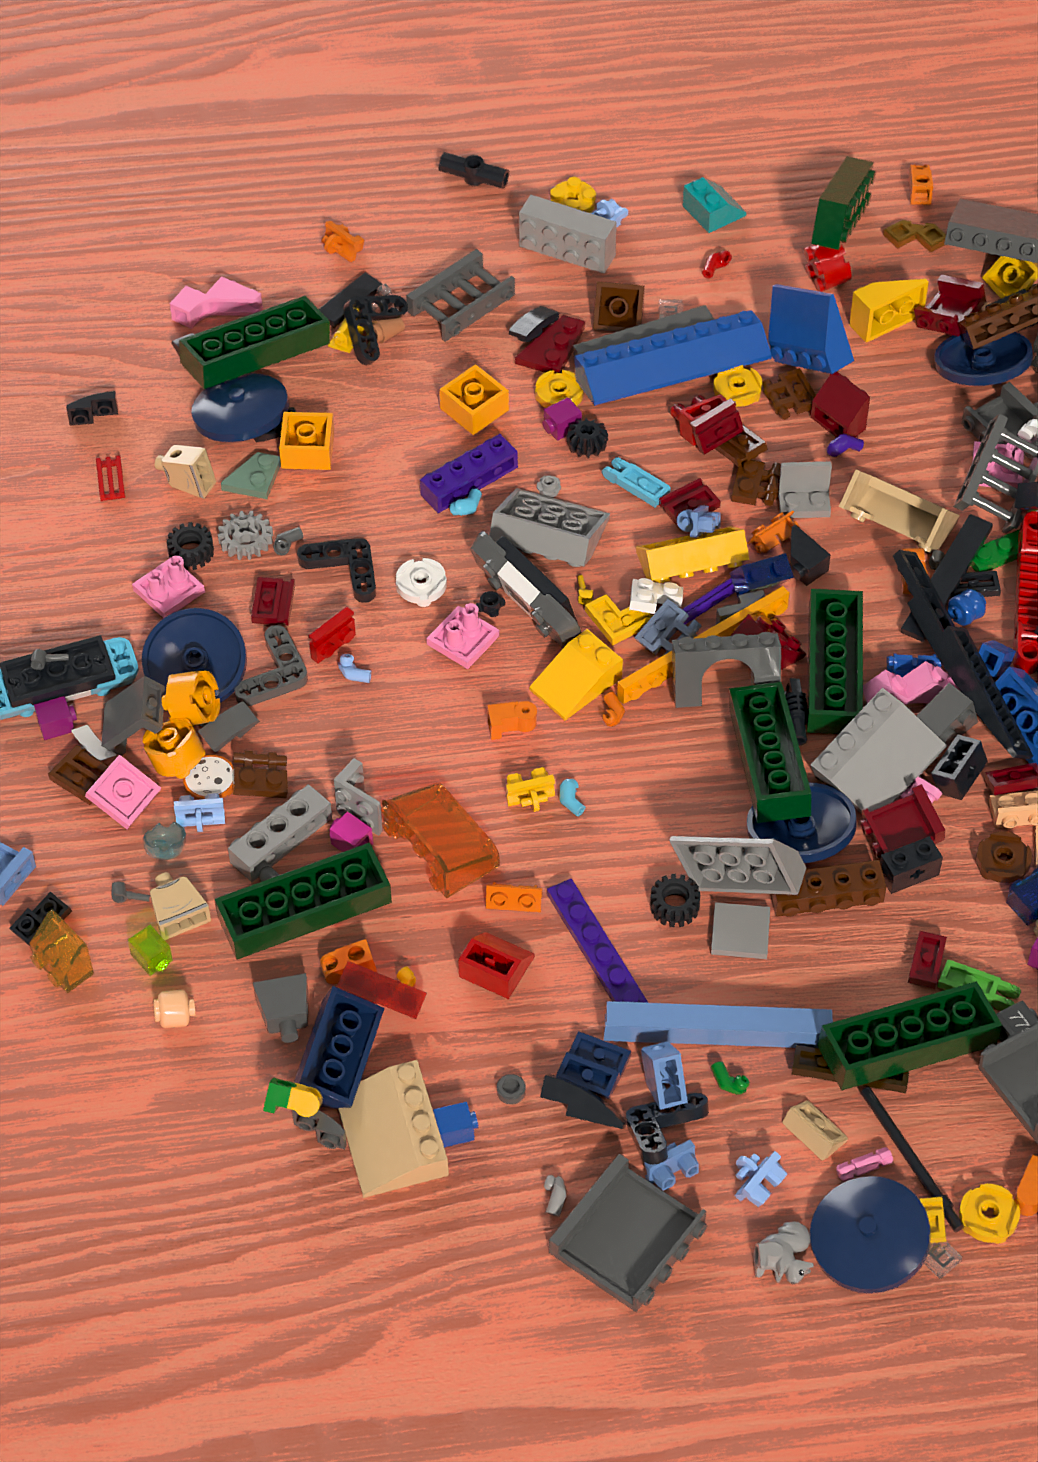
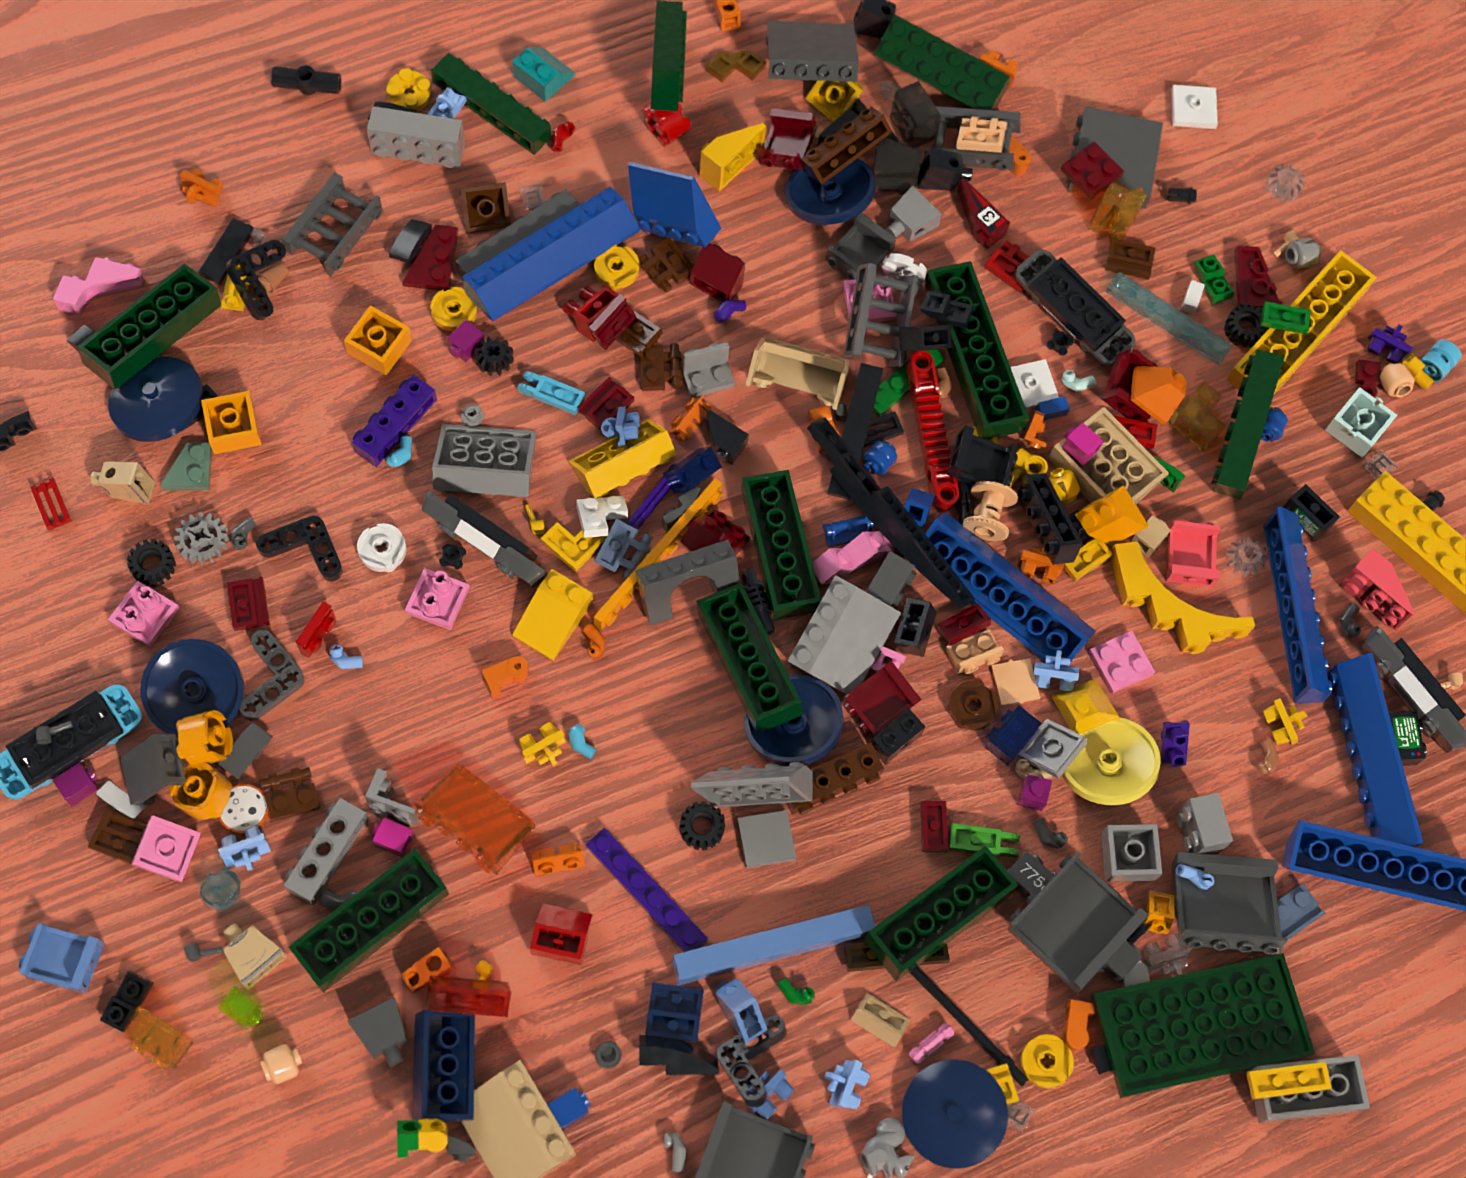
camera: 25 degrees left, 15 degrees up
none -> dark green brick [431,53,552,155]

